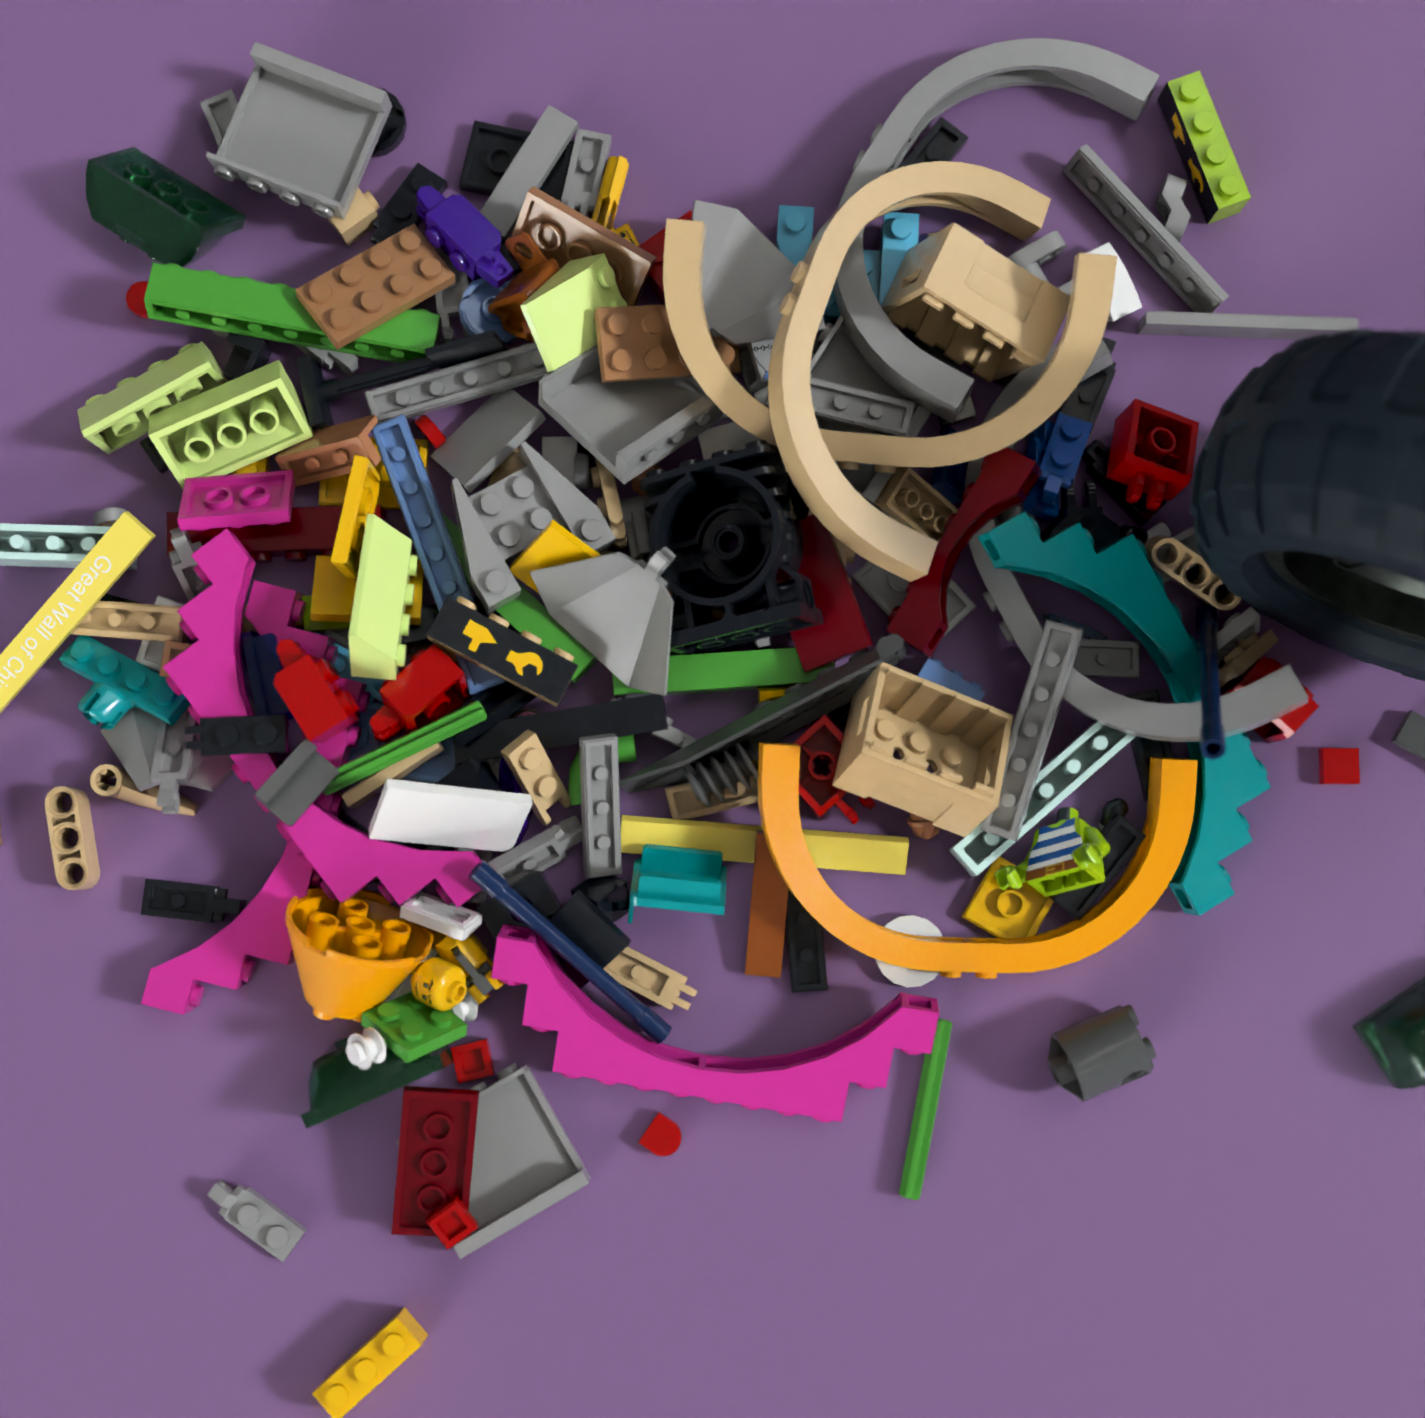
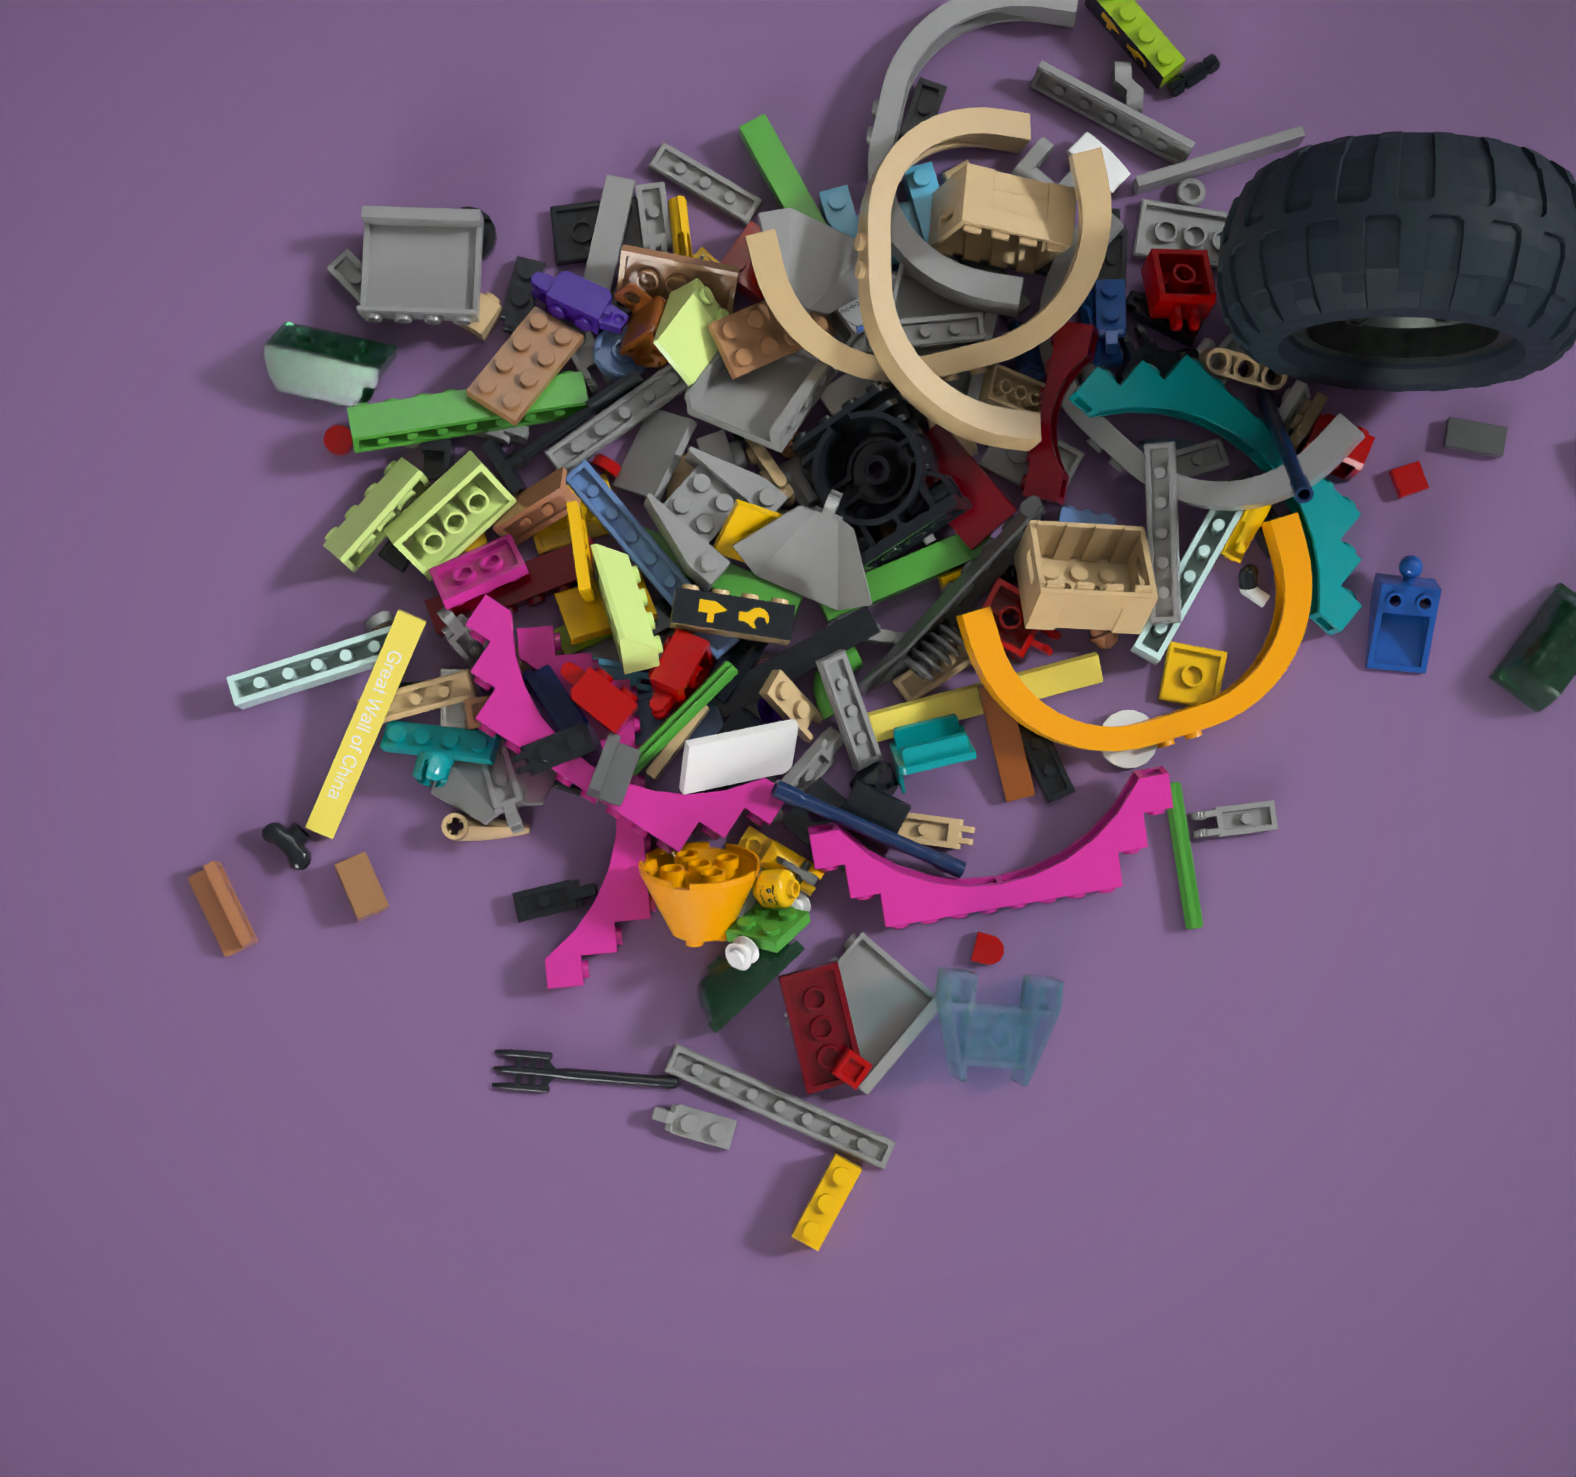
camera: 20 degrees left, 0 degrees up
tan beam [45,786,100,890] -> none
white tile [400,891,483,941] -> none
red tile [451,1038,496,1083] -> none
lime torso [994,807,1110,897] -> none
dark grey cylinder [1048,1004,1156,1102] -> none
black tile [1049,812,1146,921] -> none
none -> black piece [492,1049,679,1093]
none -> light grey tile [648,142,763,226]
none -> light grey tile [664,1043,896,1170]
none -> bright green brick [739,113,827,225]
none -> clear light blue wedge [935,967,1064,1087]
none -> light grey tile [1132,198,1229,271]
none -> black axle [1167,54,1220,97]
none -> light grey tile [1175,178,1206,207]
none -> light grey hinge [1191,800,1278,838]
none -> yellow piece [1220,504,1273,564]
none -> blue slope [1366,555,1442,674]

